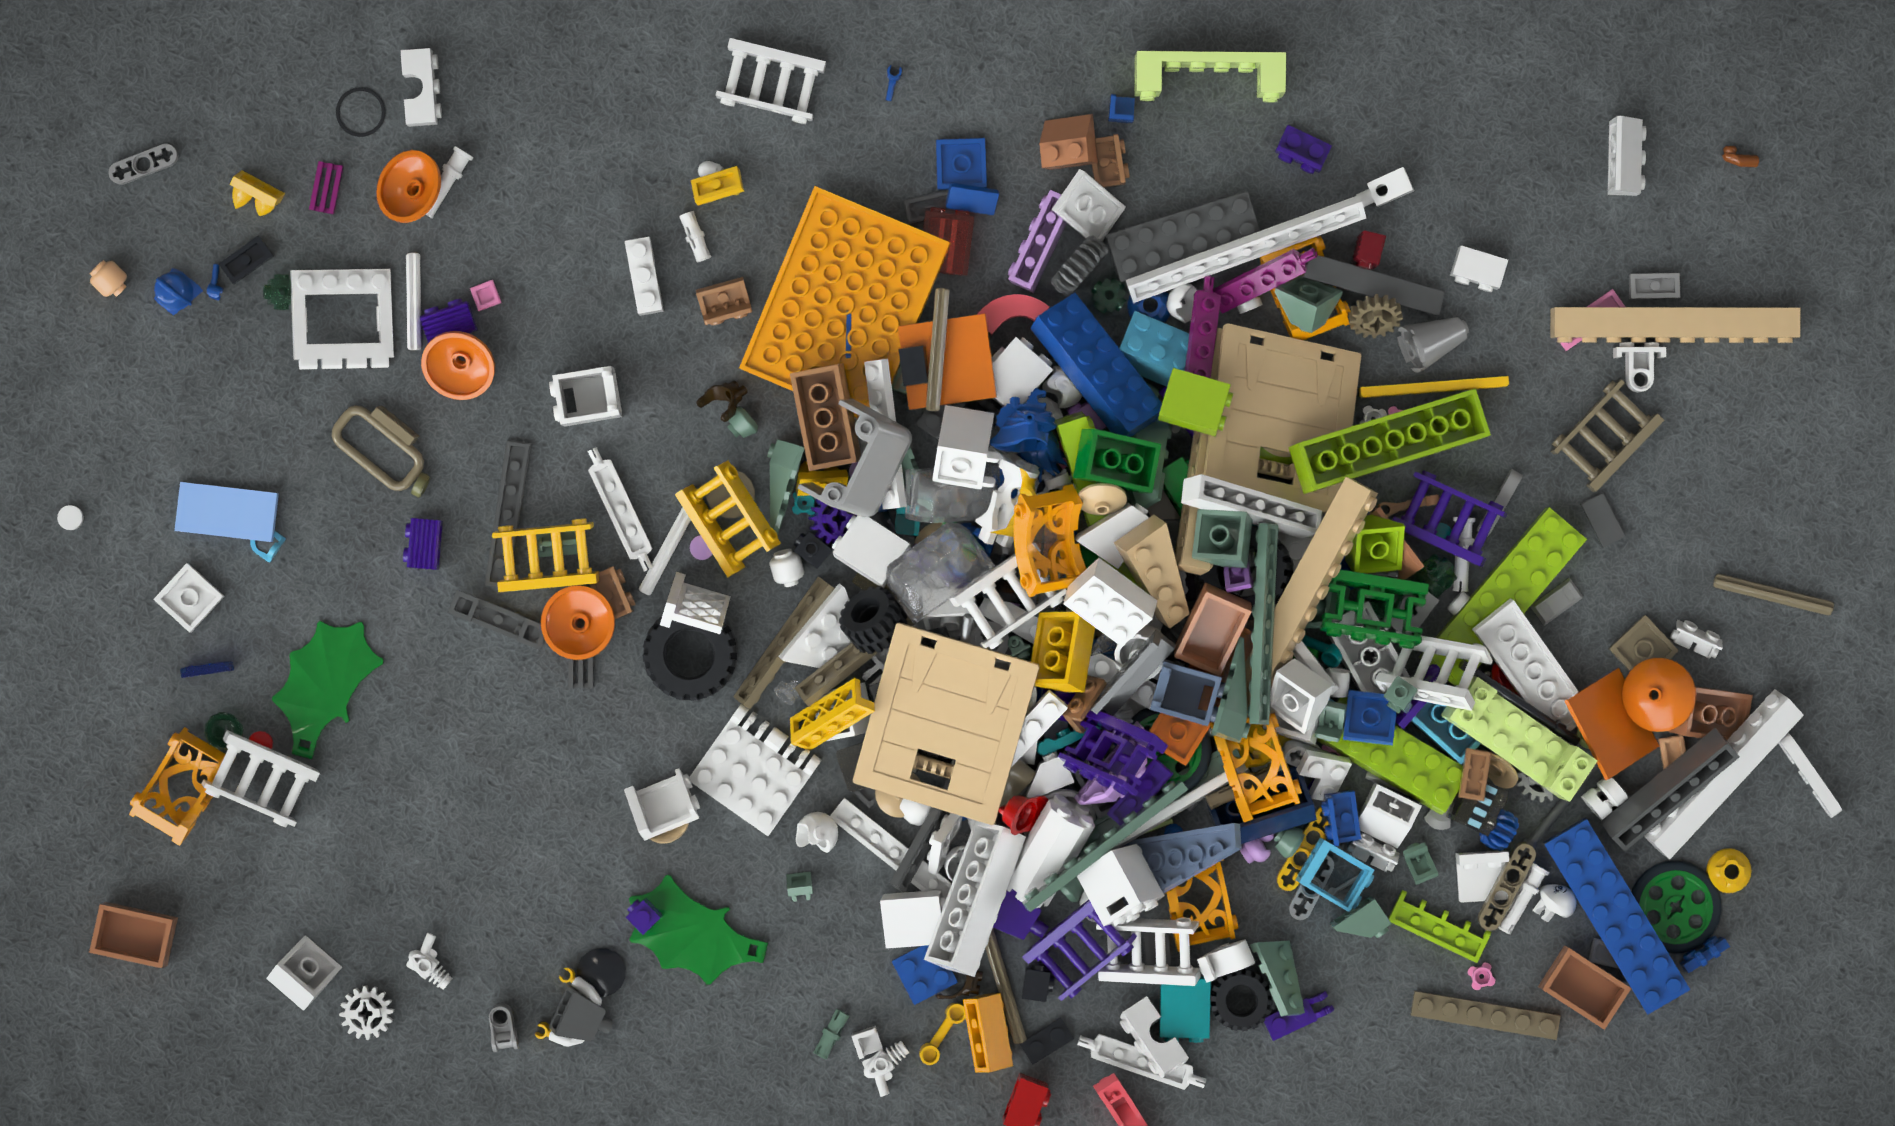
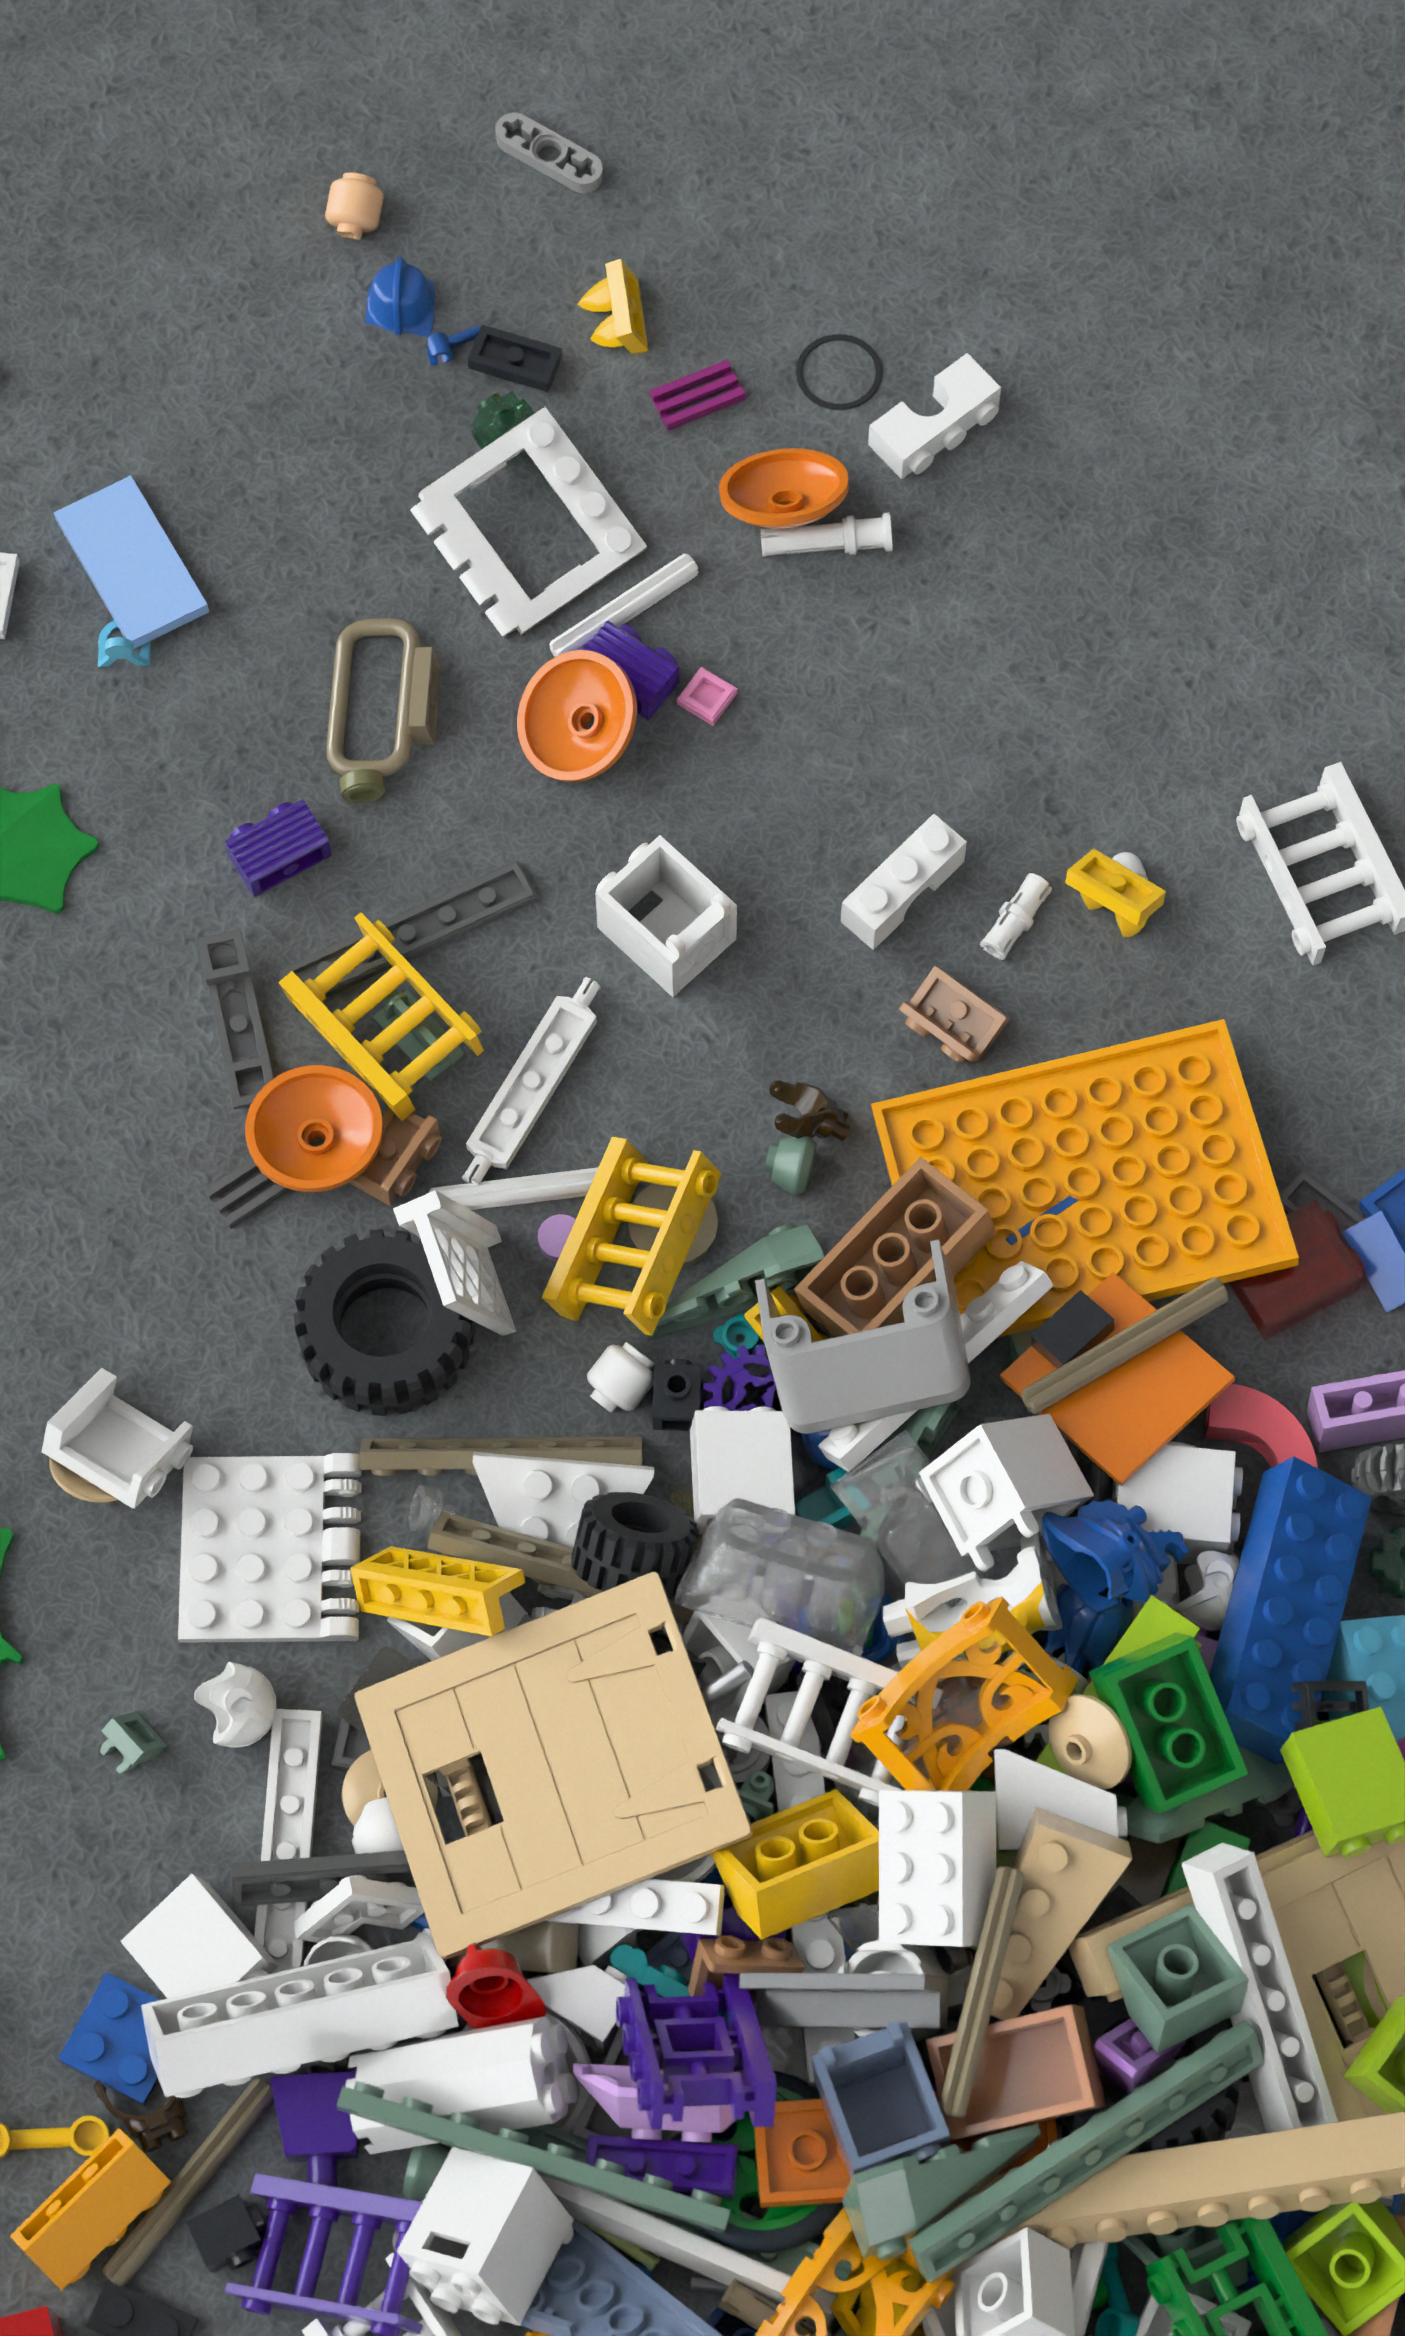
camera: 60 degrees right, 20 degrees down
none -> dark tan axle [939,1866,1024,2118]
none -> black tile [1291,1681,1369,1732]

